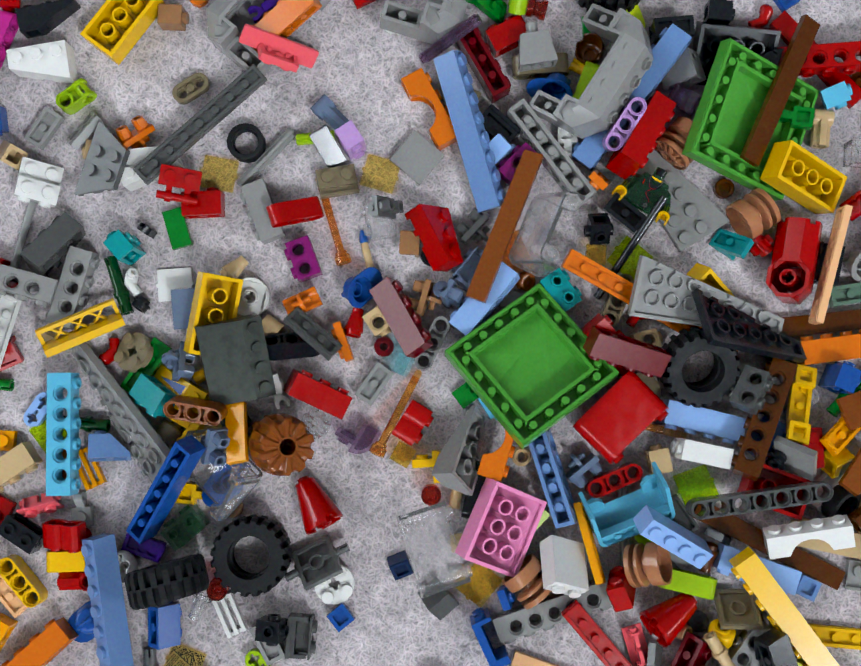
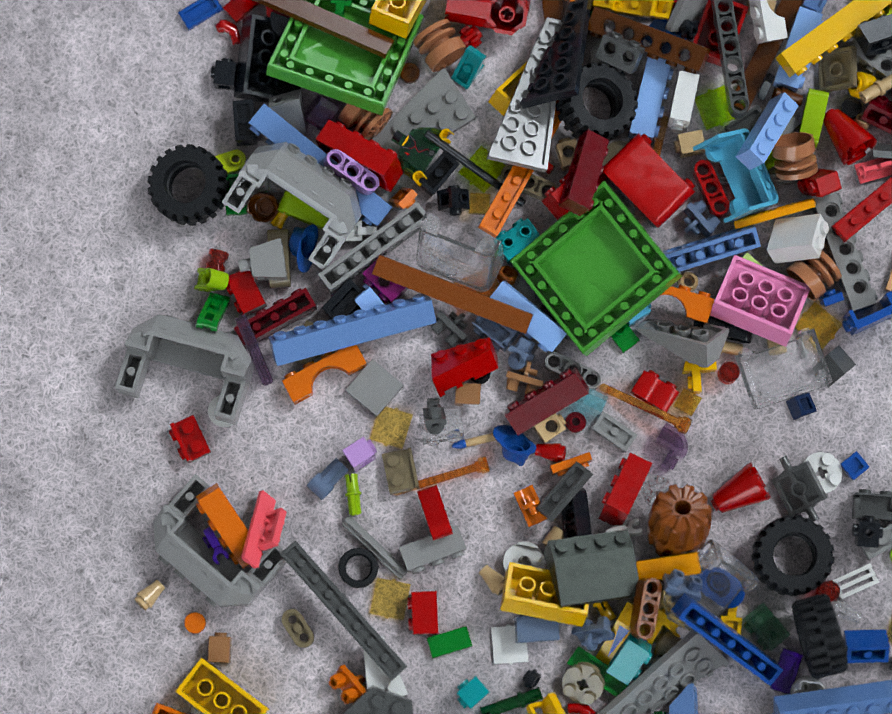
camera: 90 degrees left, 5 degrees down
white arm [124,268,143,298] -> none
black tile [137,222,157,239] -> none
red plate [156,163,202,206] -> none
magenta brick [284,235,323,282] -> none
tile [309,125,346,168] -> none

